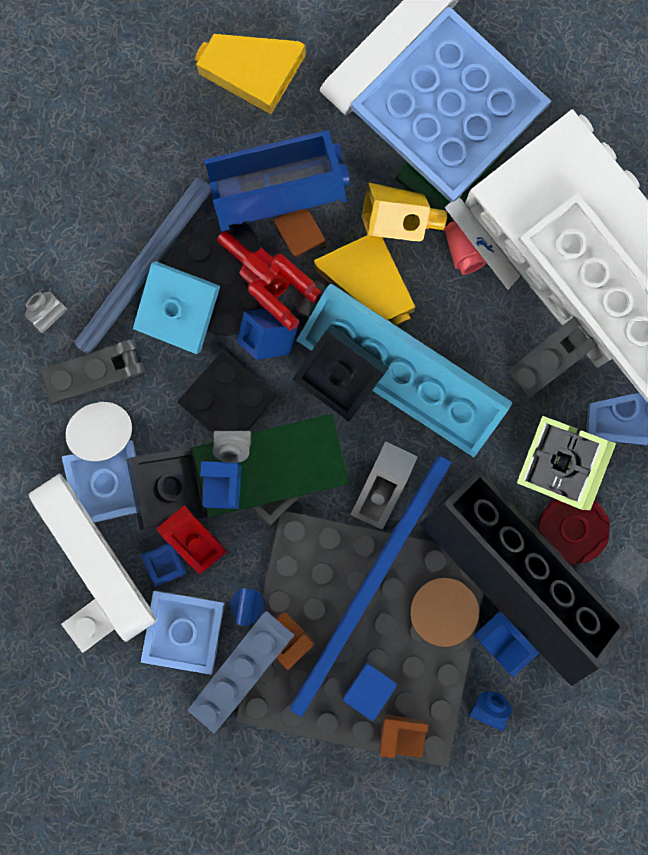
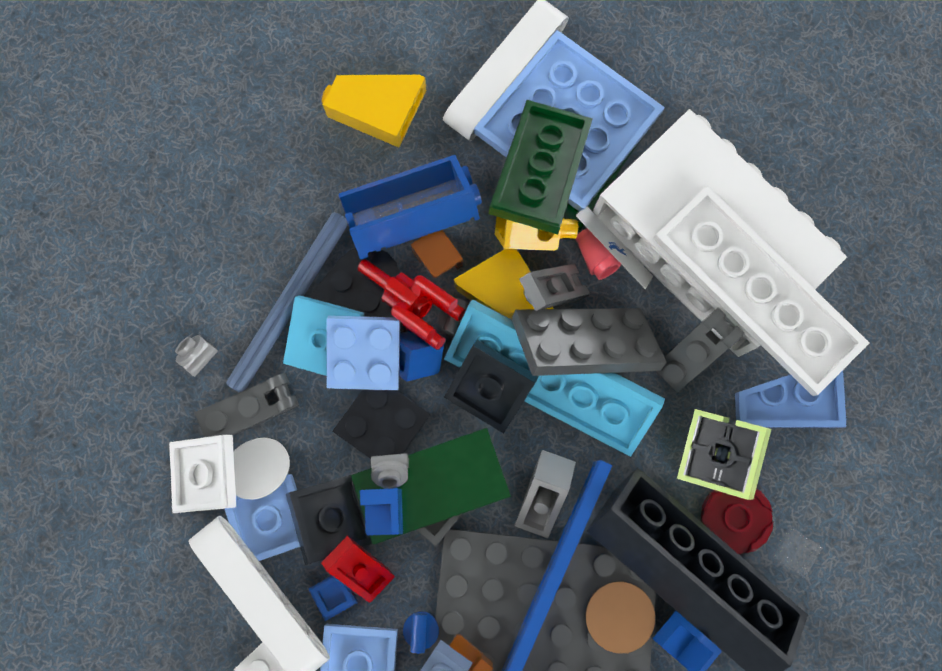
camera: 10 degrees left, 5 degrees down
none -> white plate [169,435,236,513]
none -> light blue plate [327,316,400,390]
none -> dark green tile [488,100,593,235]
none -> dark grey plate [511,308,666,376]
none -> dark grey plate [519,264,591,311]

